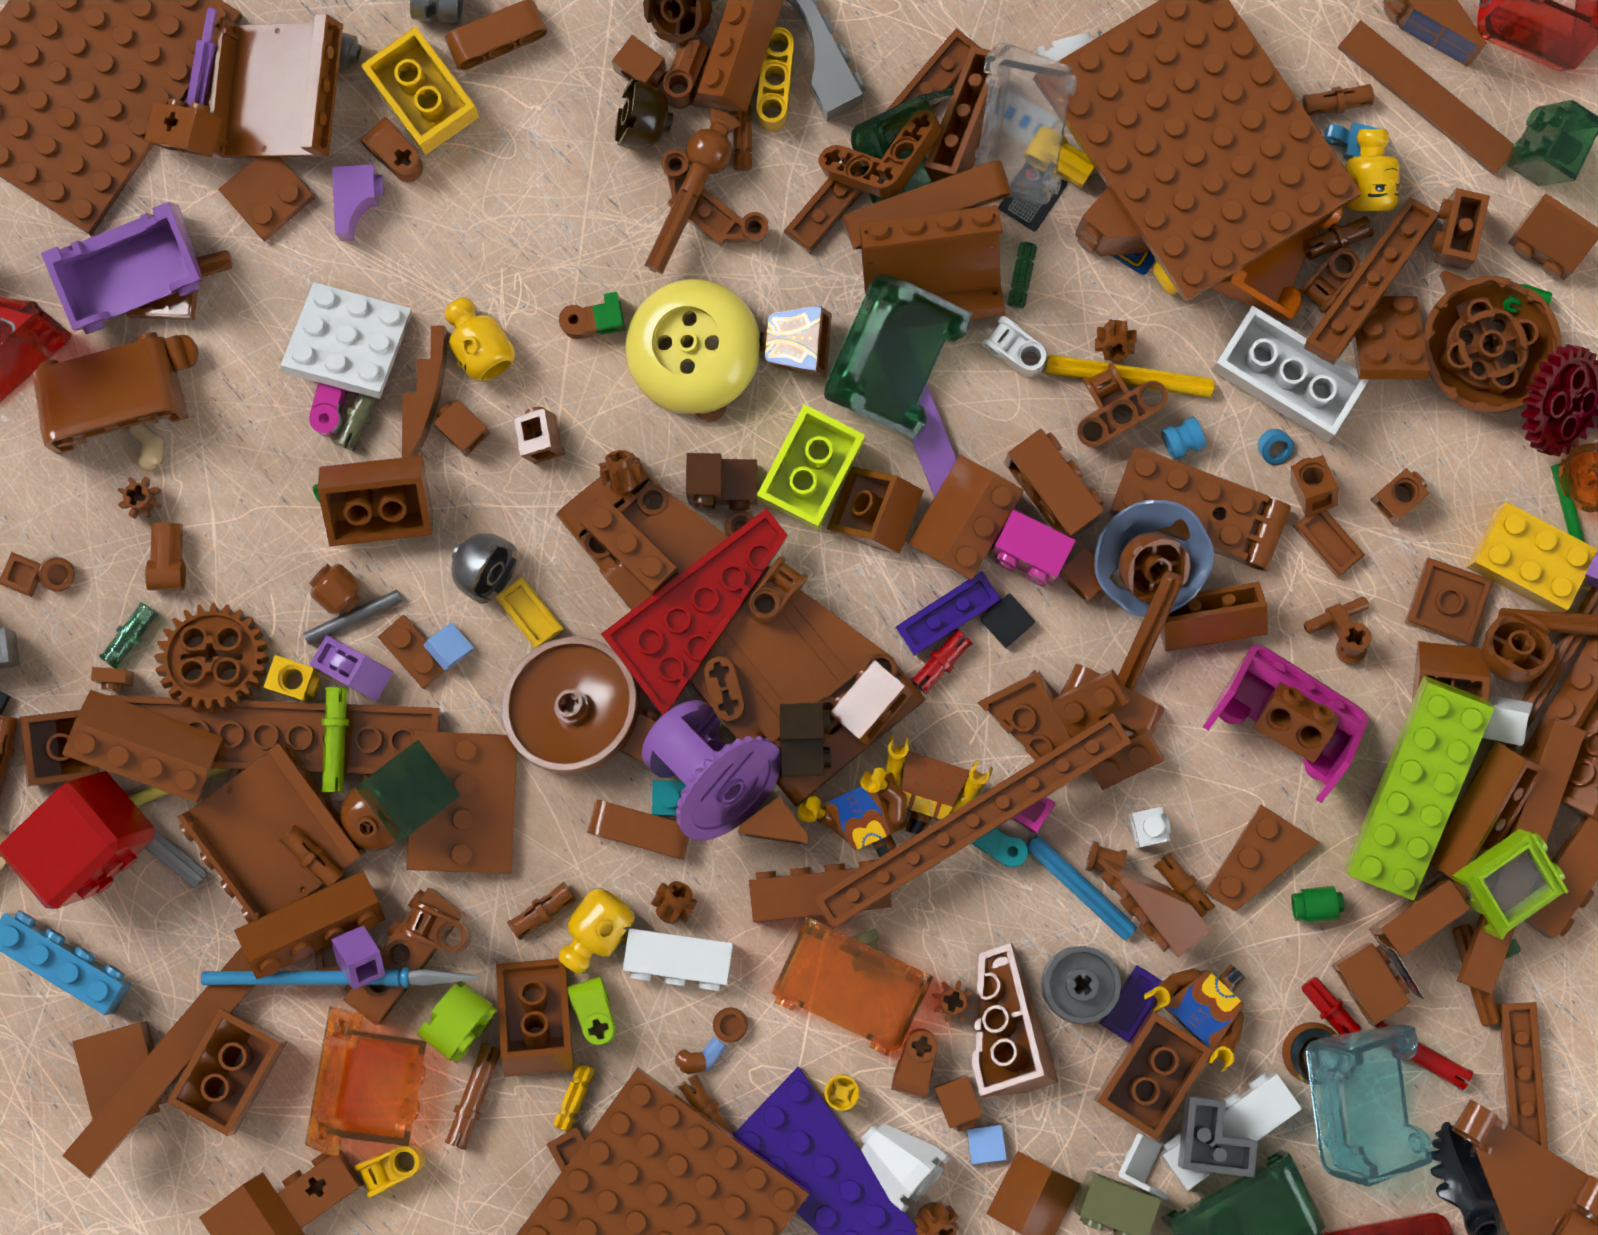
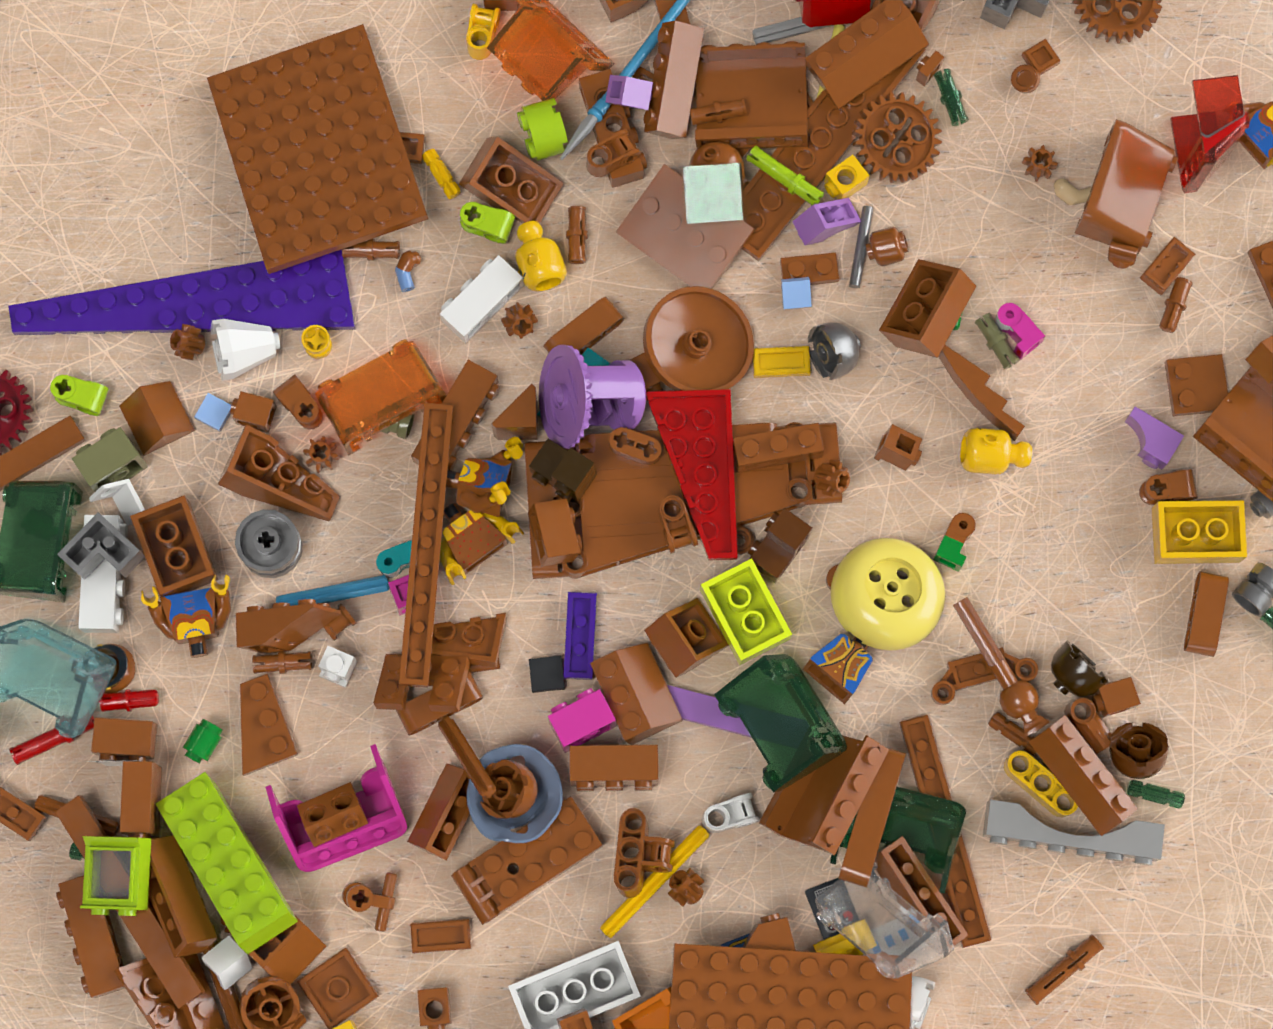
camera: 120 degrees right, 5 degrees down
medium lavender windscreen [41,202,203,334] -> none
dark orange piece [145,522,186,591] -> none
white plate [280,282,411,399] -> none
dark orange brick [434,399,490,457] -> none
dark orange pin [445,1042,501,1150] -> none
dark orange tile [713,1007,748,1043] -> none
dark orange beam [818,110,942,198] -> none
red pin [910,629,973,694] -> none
clear green axle [1007,242,1037,309] -> none
dark orange brick [1058,547,1114,604] -> none
dark purple tile [1099,965,1163,1043] -> none
dark azure wheel [1161,416,1206,460] -> none
dark azure piece [1258,429,1294,465] -> none
dark orange brick [1290,455,1339,516] -> none

